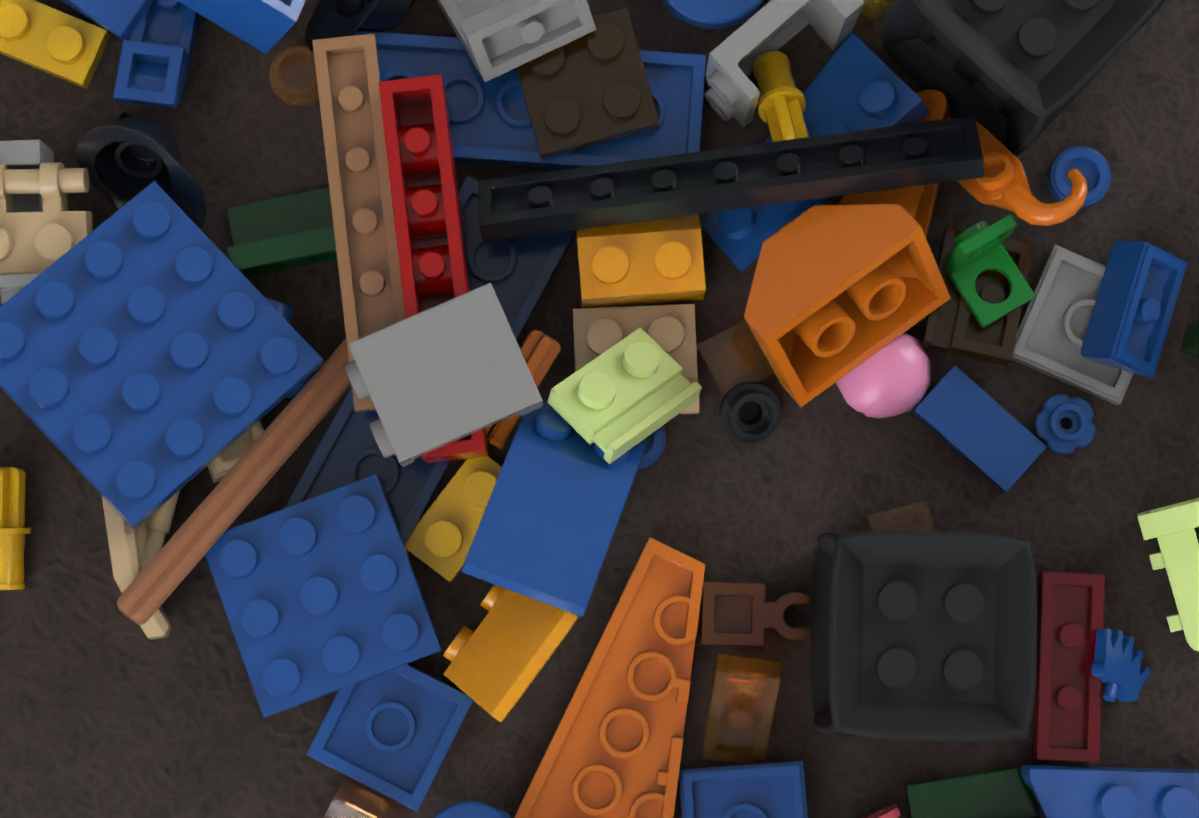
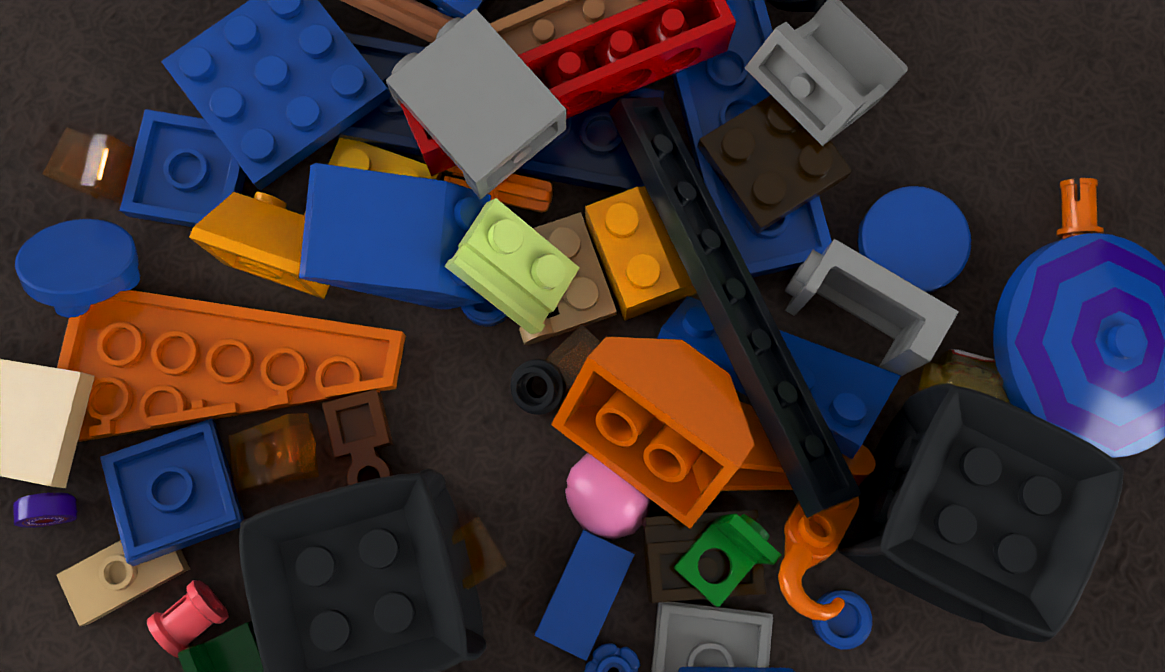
camera: 70 degrees right, 5 degrees down
yellow axle [752,51,810,142] -> none

